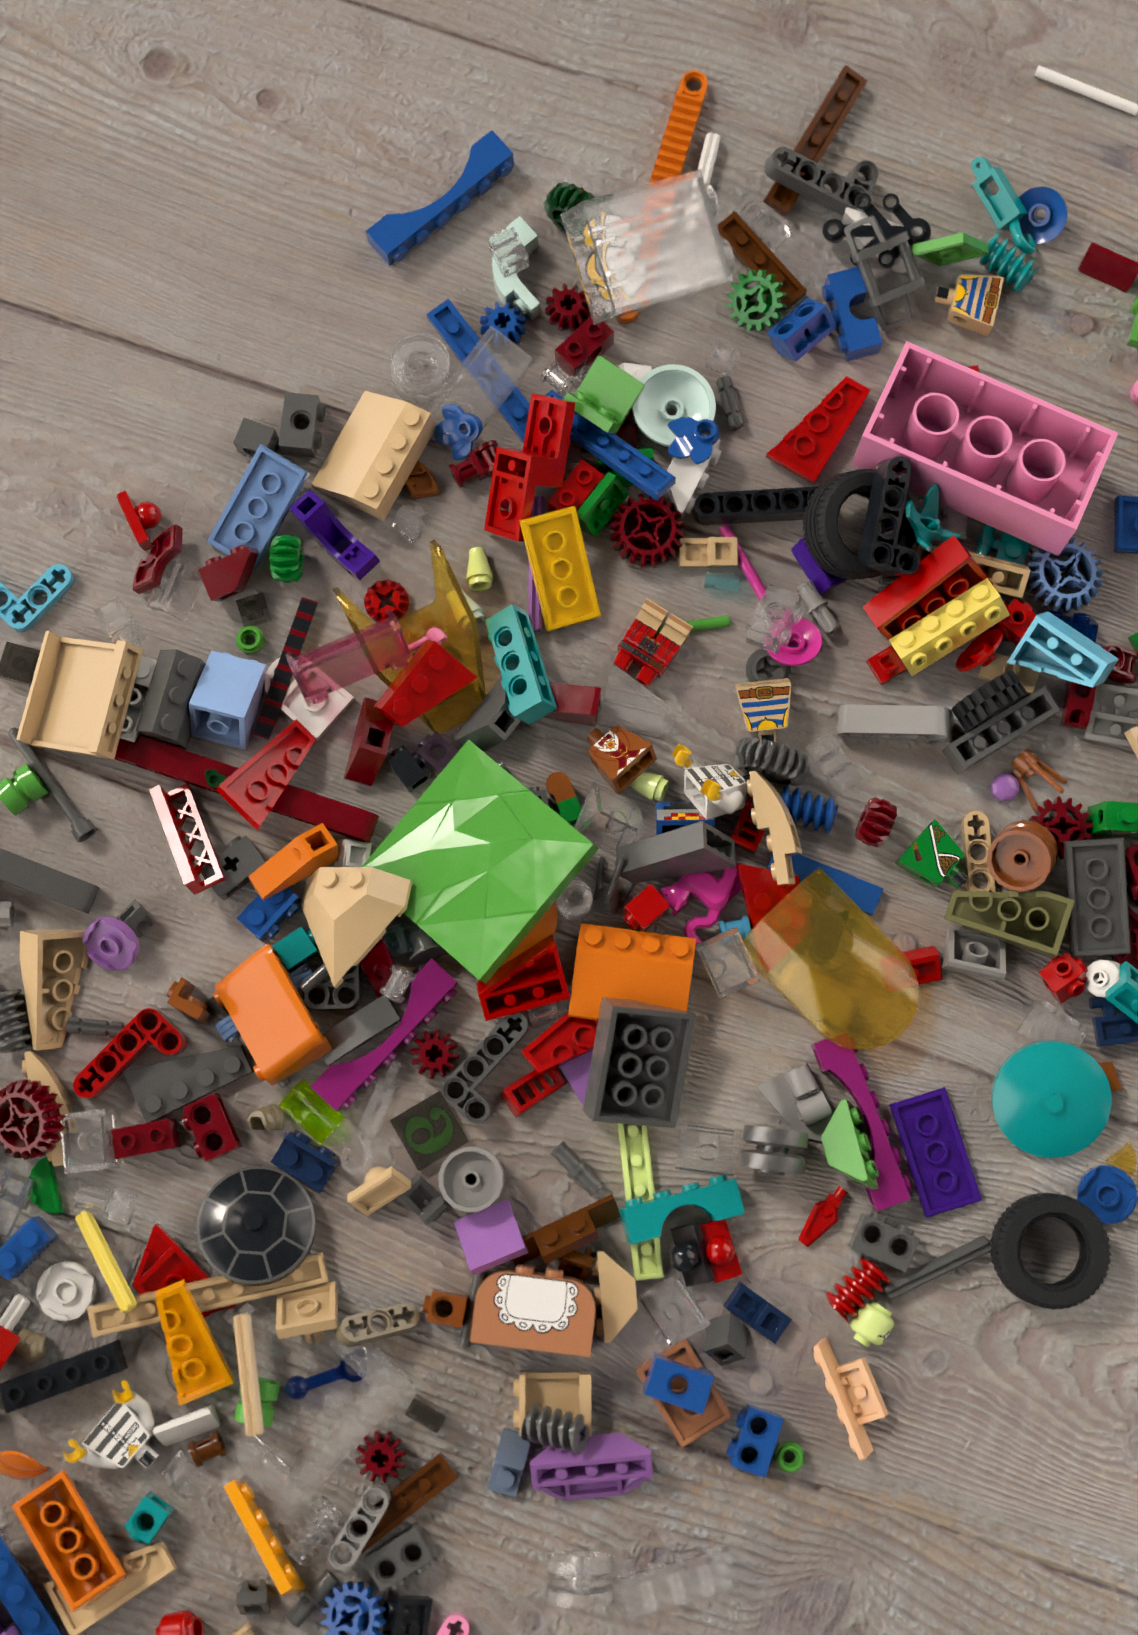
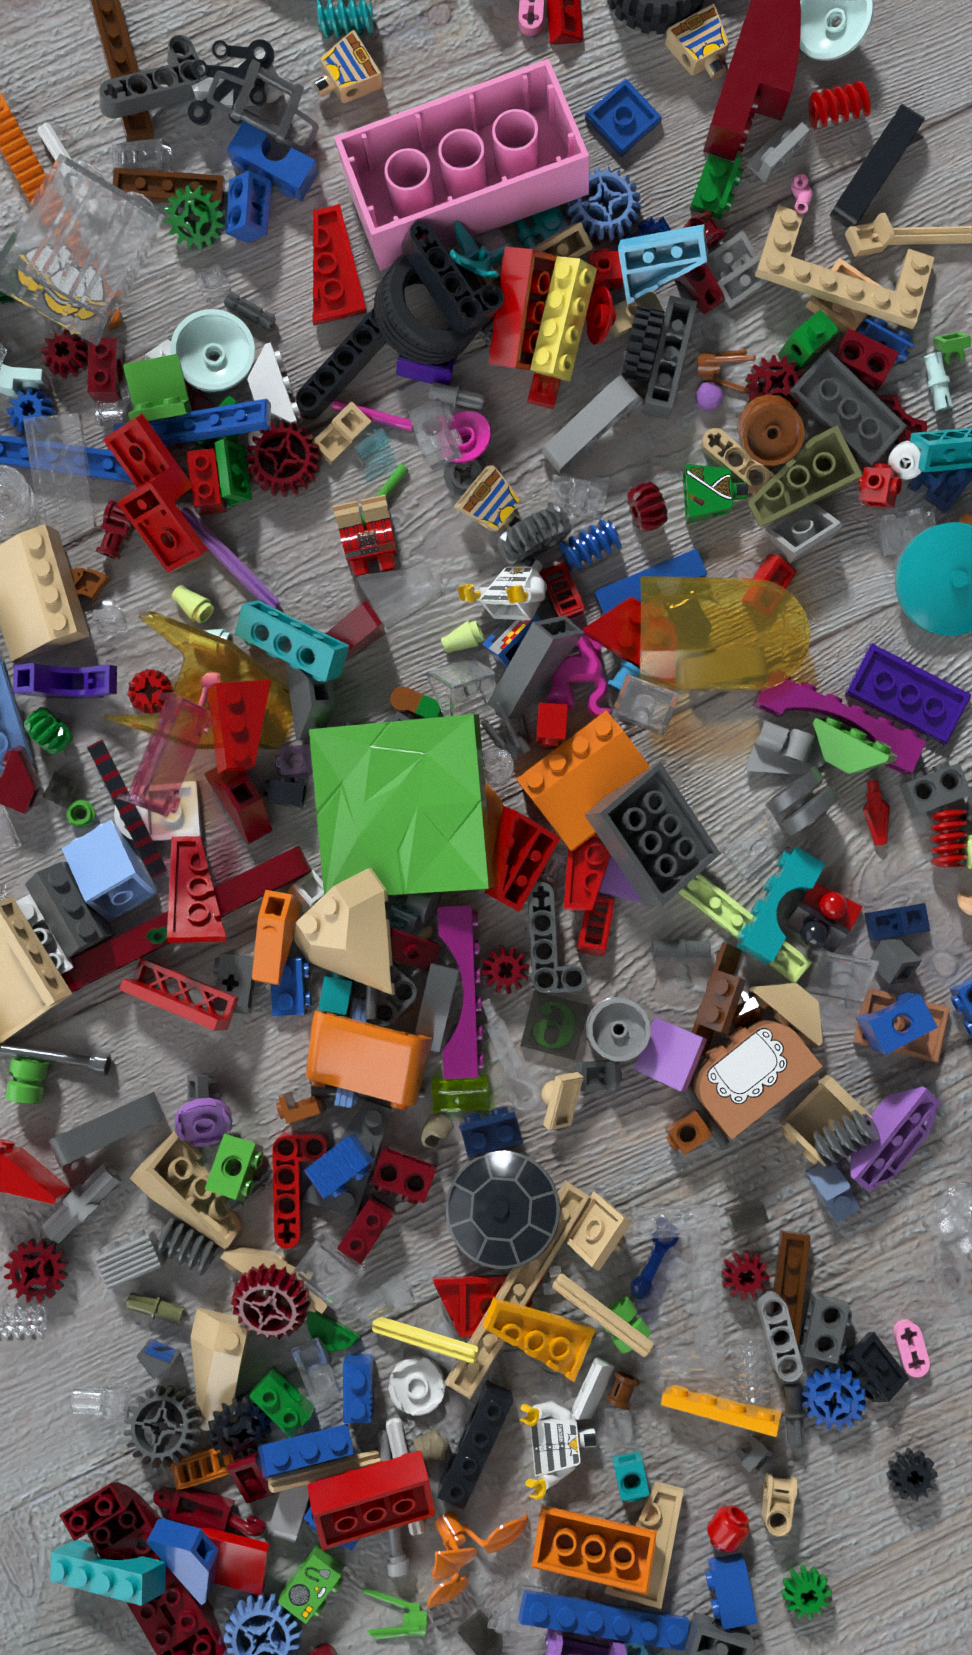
camera: 45 degrees left, 5 degrees up
dark tan beam [336,1302,420,1347] -> none
clear bush [380,965,416,1003] -> none
blue plate [434,403,483,460] -> none
yellow tile [519,506,601,631] -> none
dark orange torso [587,725,657,795] -> none
blue plate [668,417,719,465] -> none
tan slope [747,771,802,886] -> none
bright green tile [912,232,989,266] -> none
none -> bright green brick [205,1133,264,1202]
none -> blue brick [304,1134,374,1199]

